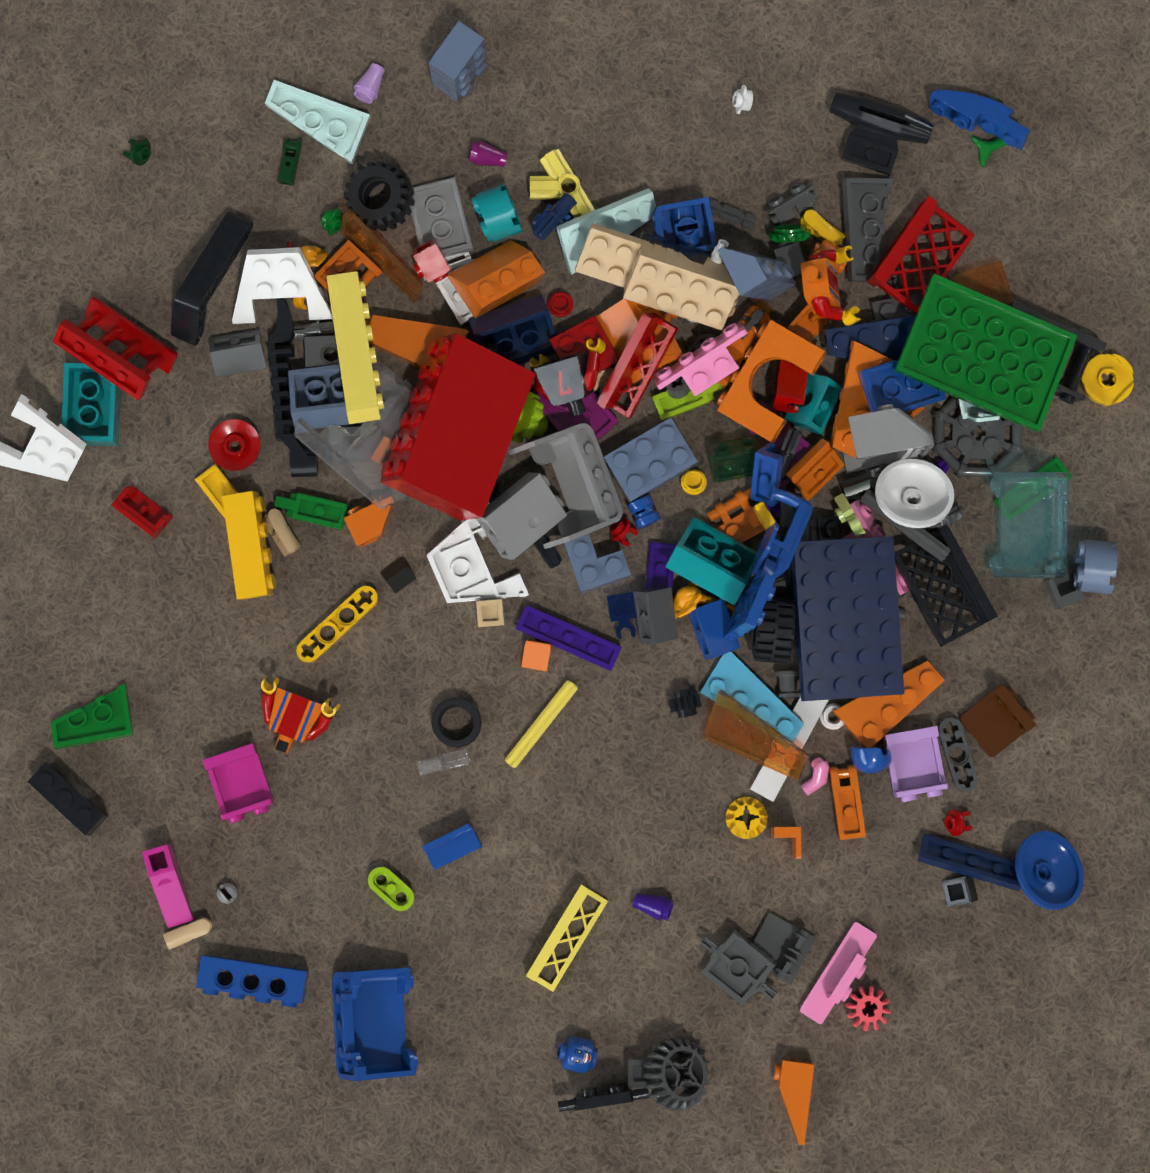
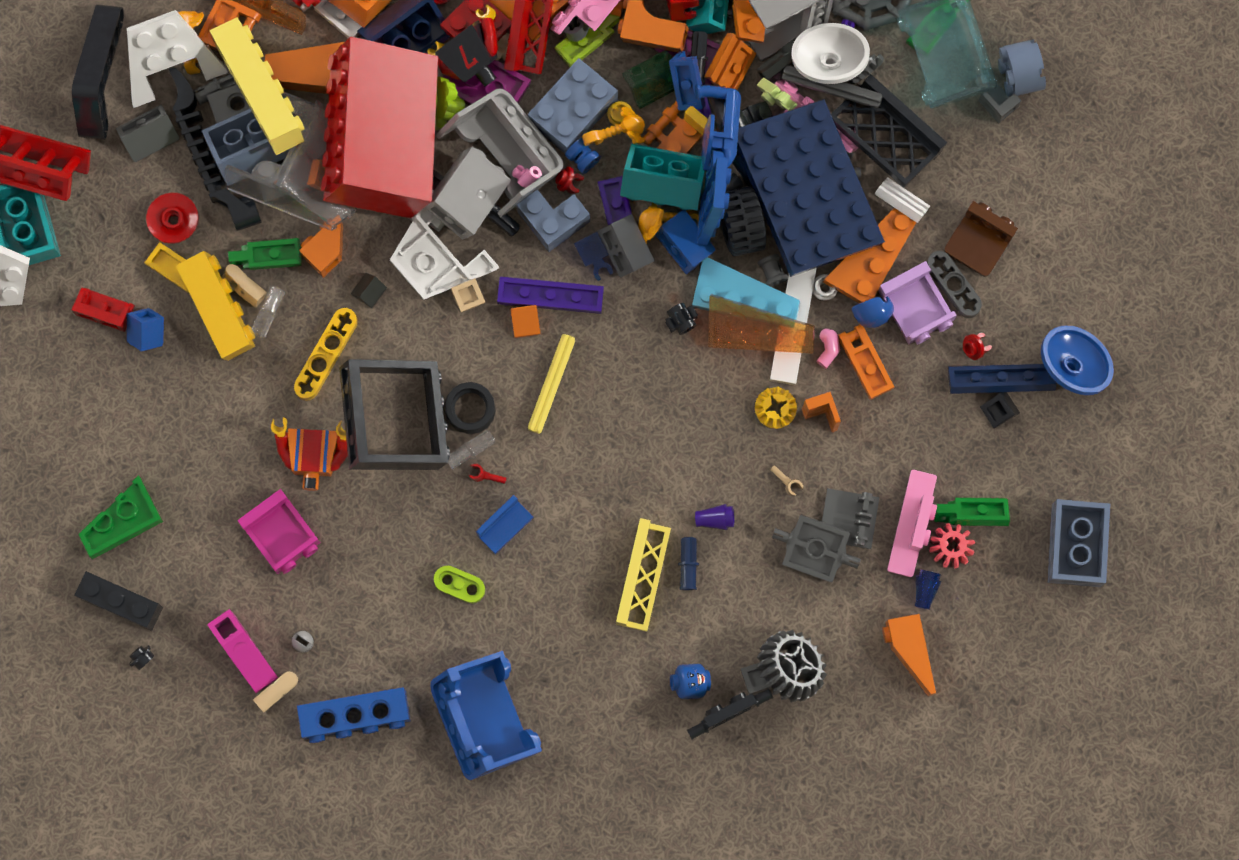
camera: 20 degrees left, 5 degrees down
none -> blue panel [127,308,164,351]
none -> black plate [129,645,154,670]
none -> clear axle [252,286,286,338]
none -> black window [339,359,450,470]
none -> red hand [468,464,506,484]
none -> bright pink arm [512,165,542,188]
none -> light orange piece [582,107,645,146]
none -> dark blue axle [678,537,699,590]
none -> tan hand [770,465,803,496]
none -> white tile [875,177,930,223]
none -> clear blue cone [914,569,942,610]
none -> green hinge [935,498,1010,526]
none -> sand blue brick [1047,499,1110,587]

